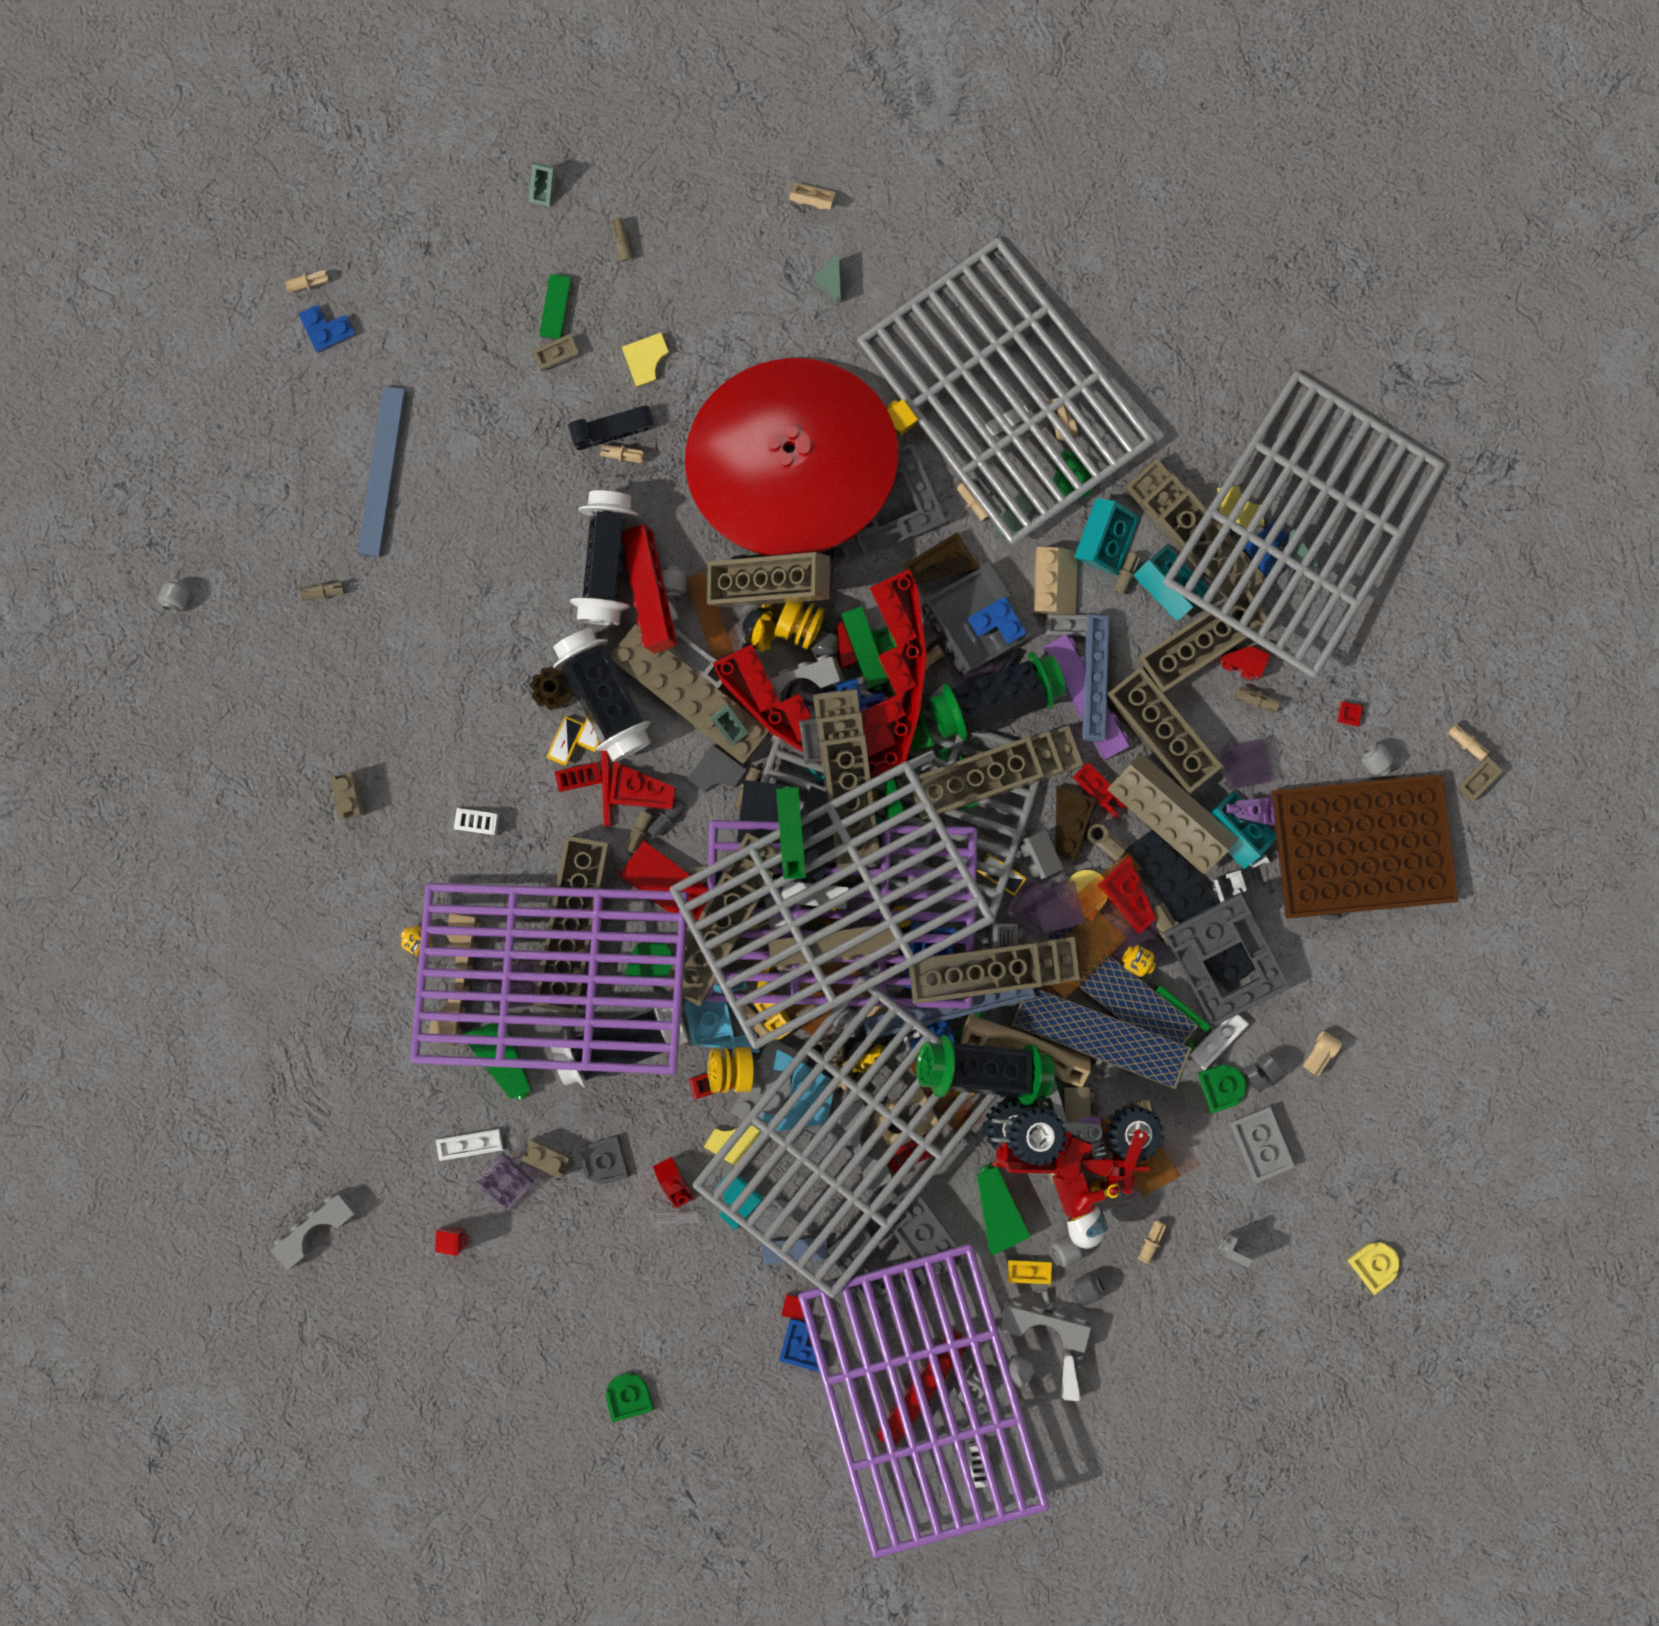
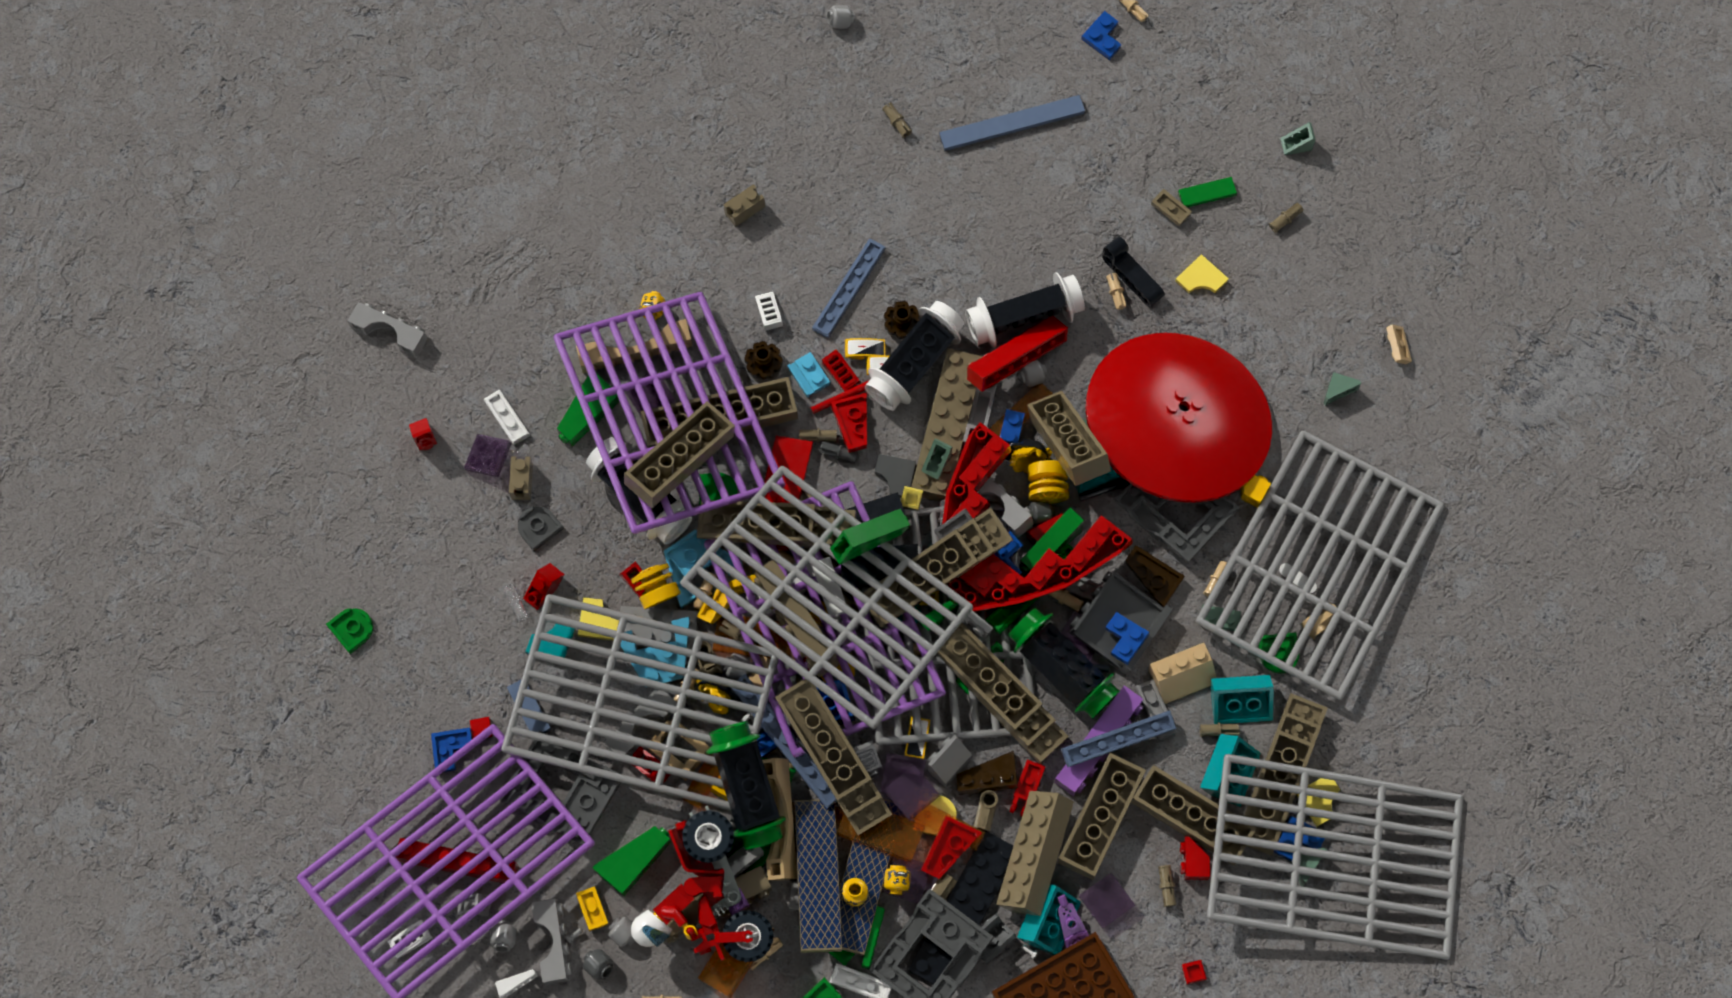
camera: 65 degrees right, 15 degrees down
none -> dark tan brick [624,401,735,508]
none -> dark brown plant [744,341,783,380]
none -> medium azure plate [787,352,830,398]
none -> sand blue tile [812,238,886,339]
none -> yellow head [842,878,868,906]
none -> light yellow tile [901,486,923,510]
none -> blue plate [1000,409,1025,444]

